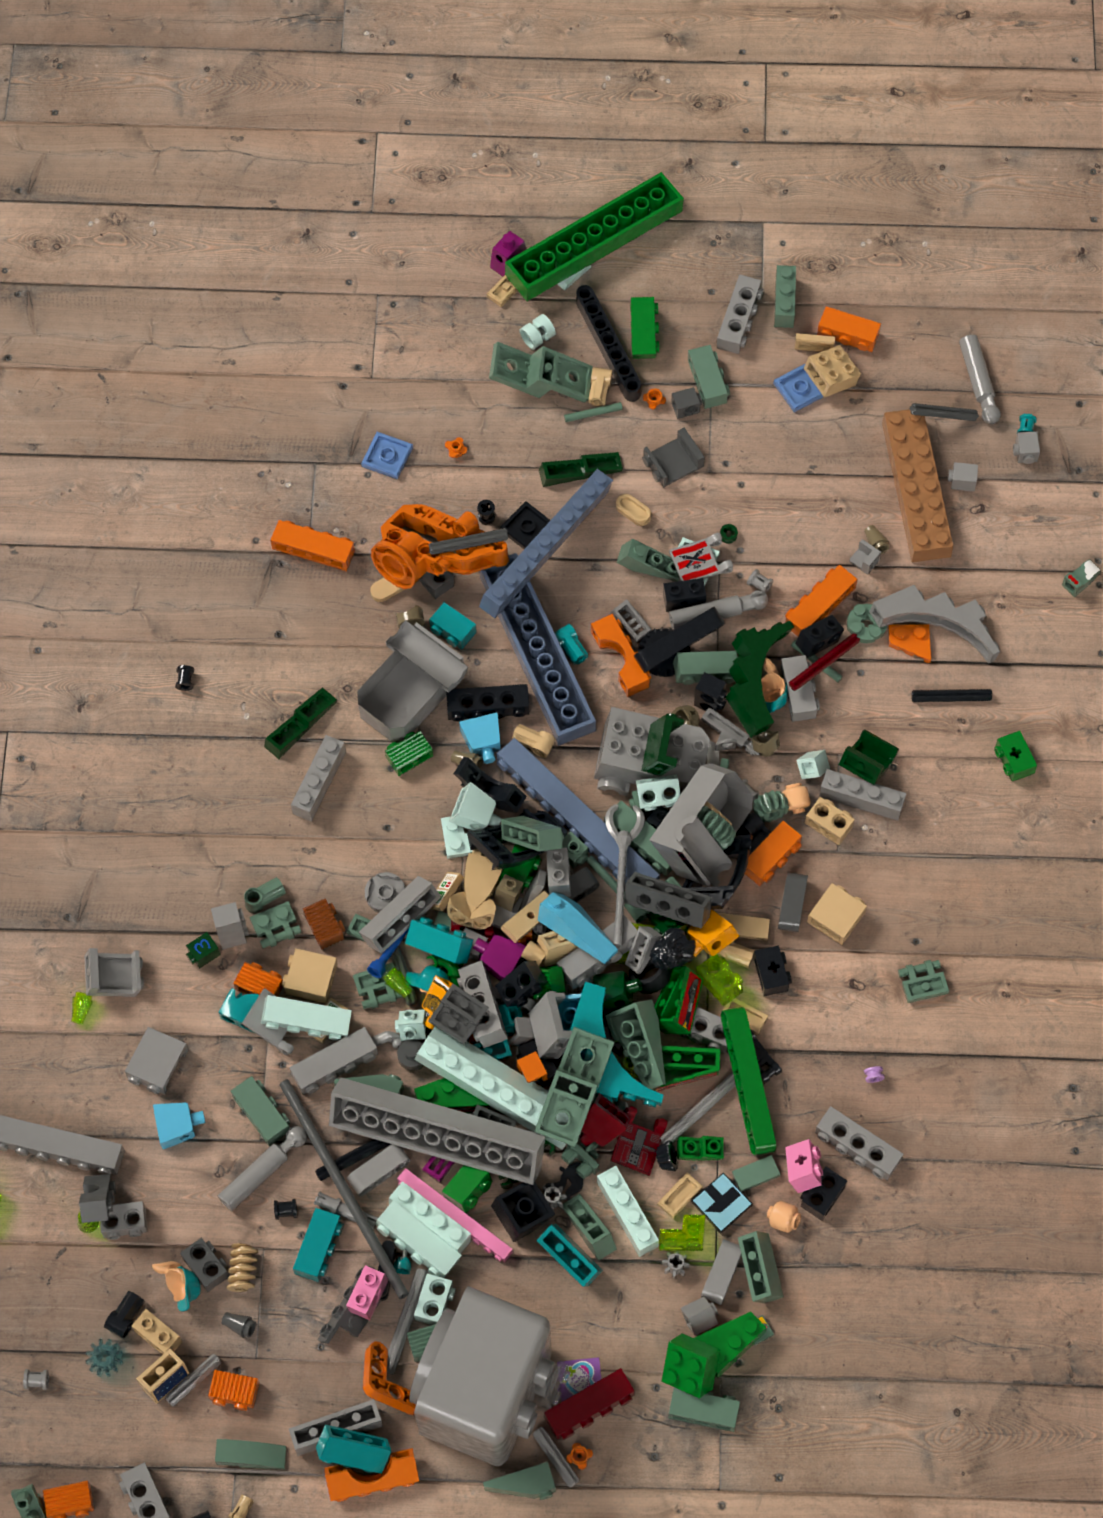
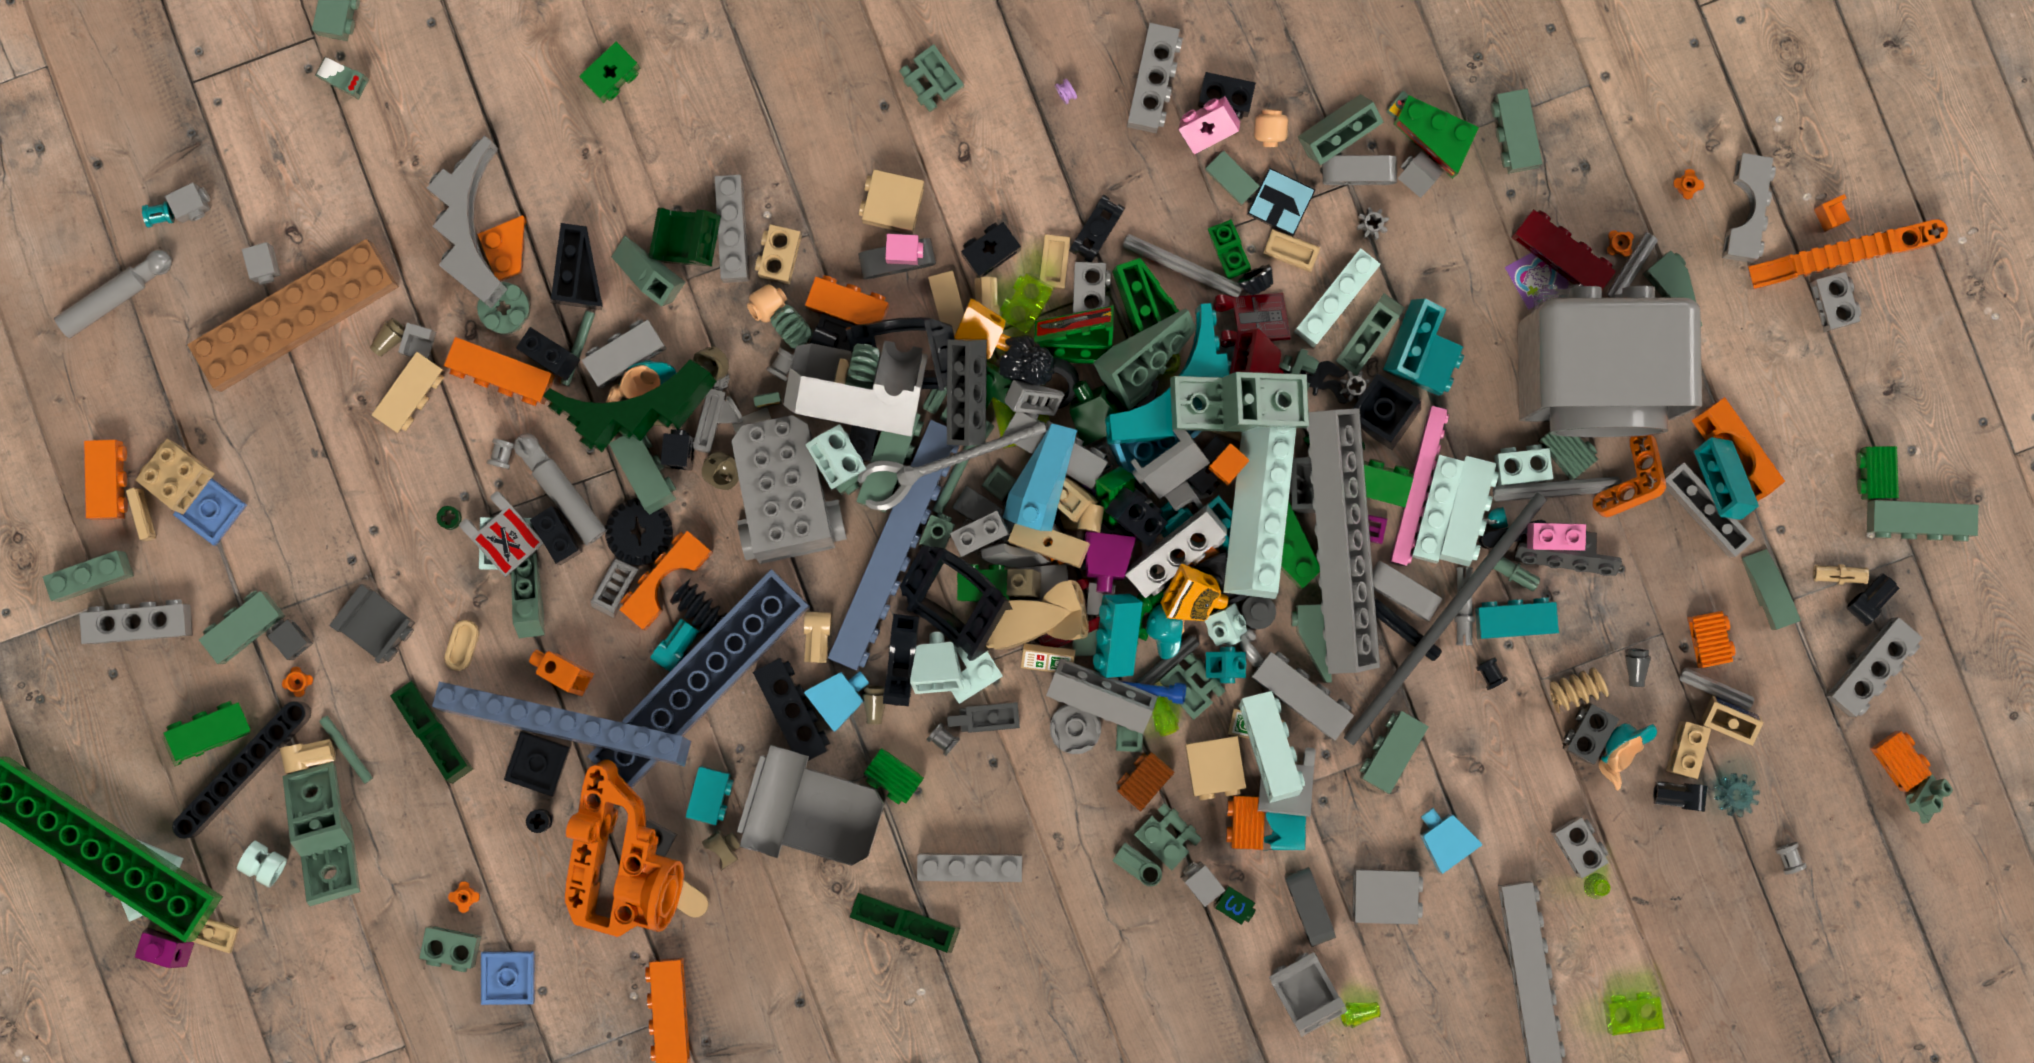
camera: 115 degrees left, 20 degrees up
dark grey arch [79,1174,116,1223] -> none
light grey piece [217,1126,307,1211] -> none
clear neon green cone [383,967,413,998] -> none
dark grey slope [428,984,489,1045] -> none
dark grey axle [429,528,508,555] -> none
sand green brick [501,816,564,852] -> none
black beam [634,606,725,673] -> none
dark green panel [641,713,685,776] -> none
clear neon green plate [659,1215,706,1251] -> none
green brick [661,1333,720,1398] -> none
green beam [721,1007,776,1155] -> none
dark red axle [789,633,860,691] -> none
light aqua panel [797,750,830,779] -> none
dark grey axle [909,403,979,421] -> none
black axle [911,689,992,702] -> none
none -> tan brick [372,352,445,433]
none -> sand green brick [419,926,481,972]
none -> orange torso [529,649,594,696]
none -> black wedge [550,223,603,310]
none -> sand green slope [611,236,686,307]
none -> black piece [670,578,727,634]
none -> bright pink brick [886,234,923,265]
none -> flat silver bush [926,722,960,756]
none -> dark grey hinge [947,702,1020,733]
none -> sand green tile [982,465,1017,501]
none -> clear neon green cone [1152,697,1180,737]
none -> teal brick [1206,647,1247,683]
none -> dark grey beam [1284,867,1336,947]
none -> teal brick [1411,335,1465,396]
none -> sand green axle [1493,557,1540,591]

